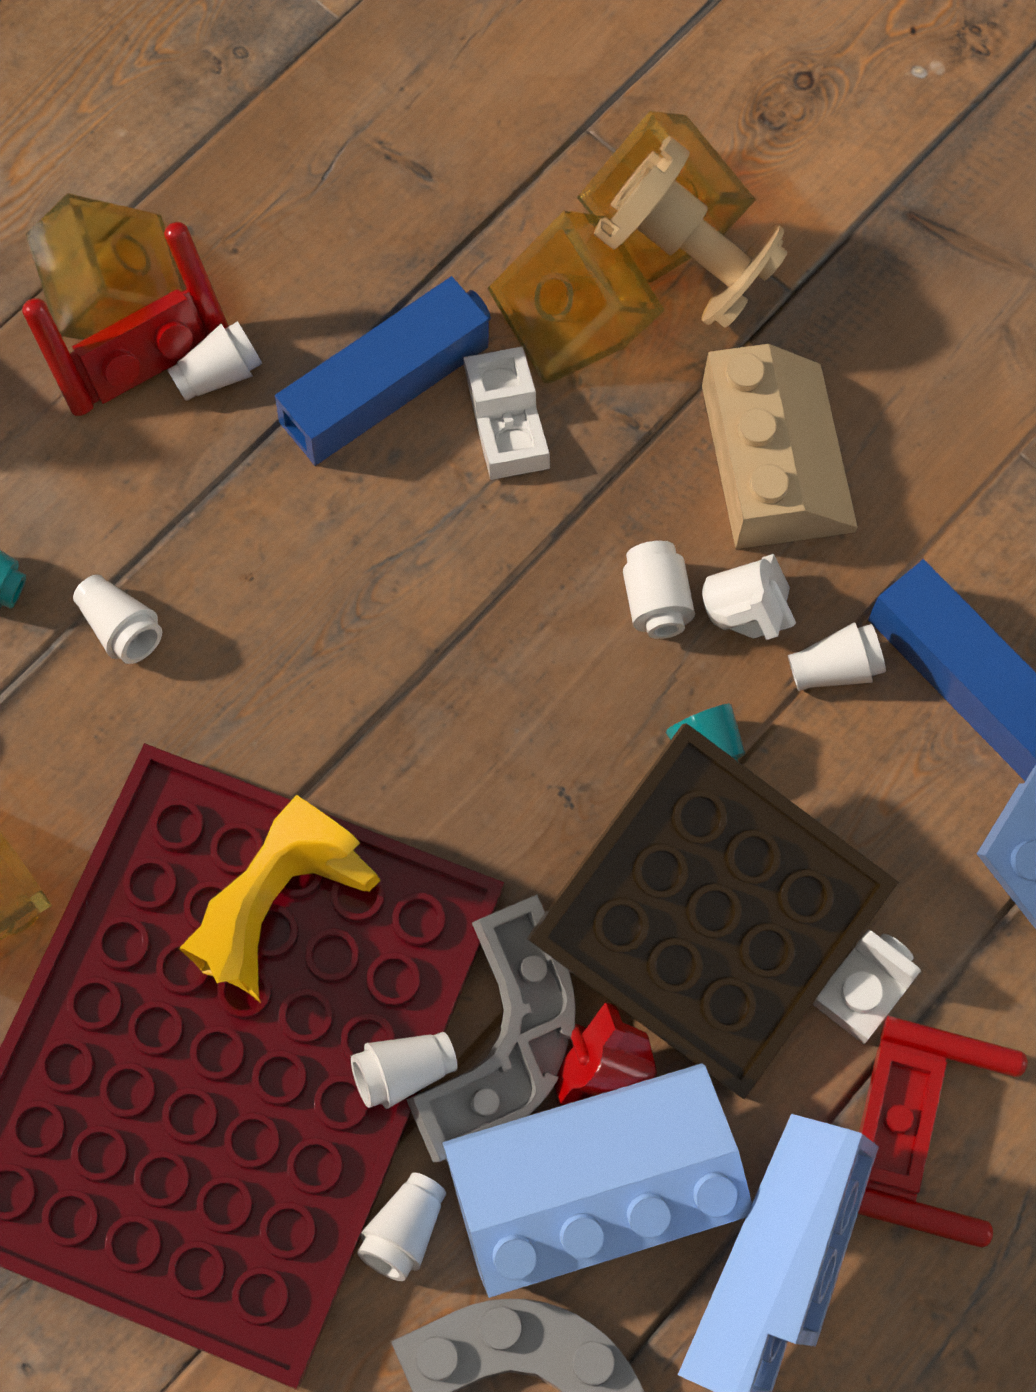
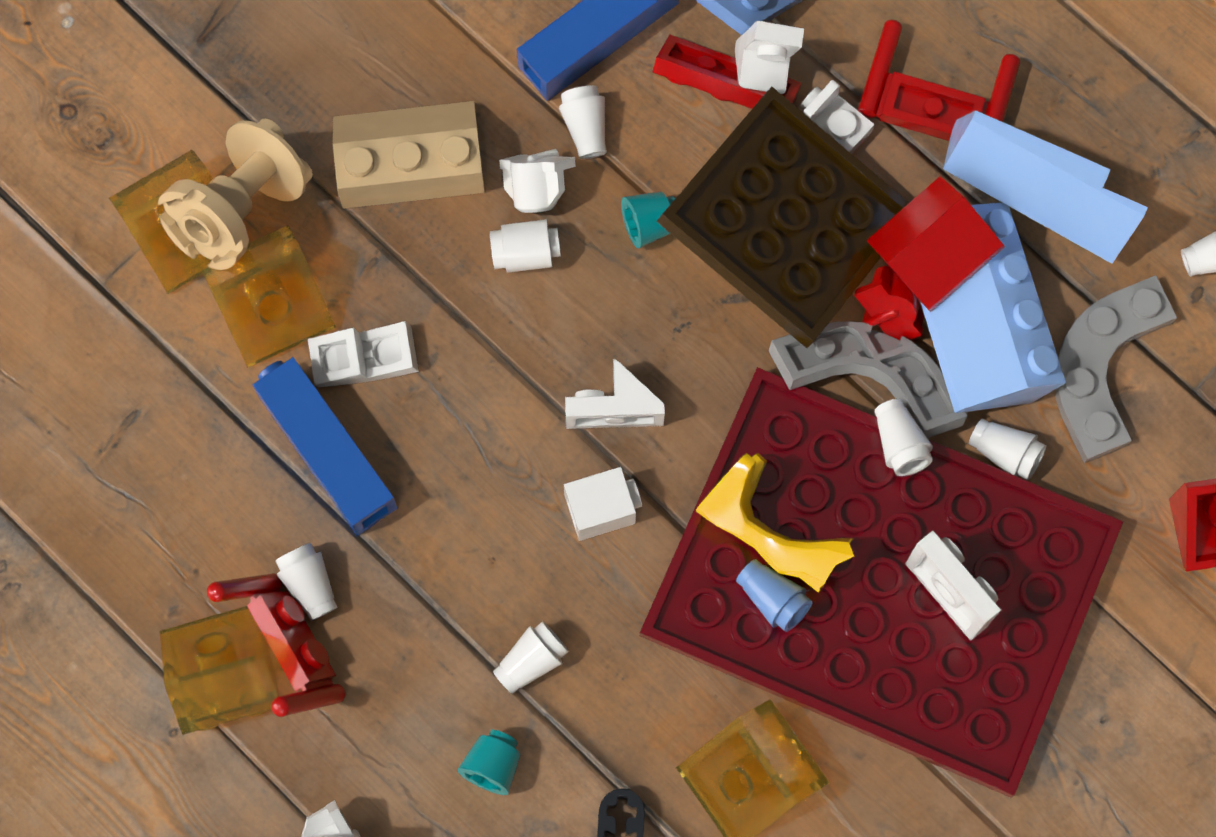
camera: 85 degrees left, 5 degrees up
none -> white brick [564,467,642,541]
none -> white slope [565,359,665,429]
none -> red plate [652,34,802,109]
none -> white slope [735,21,804,94]
none -> medium blue cone [736,559,812,632]
none -> red slope [867,176,1005,312]
none -> white plate [905,531,1001,641]

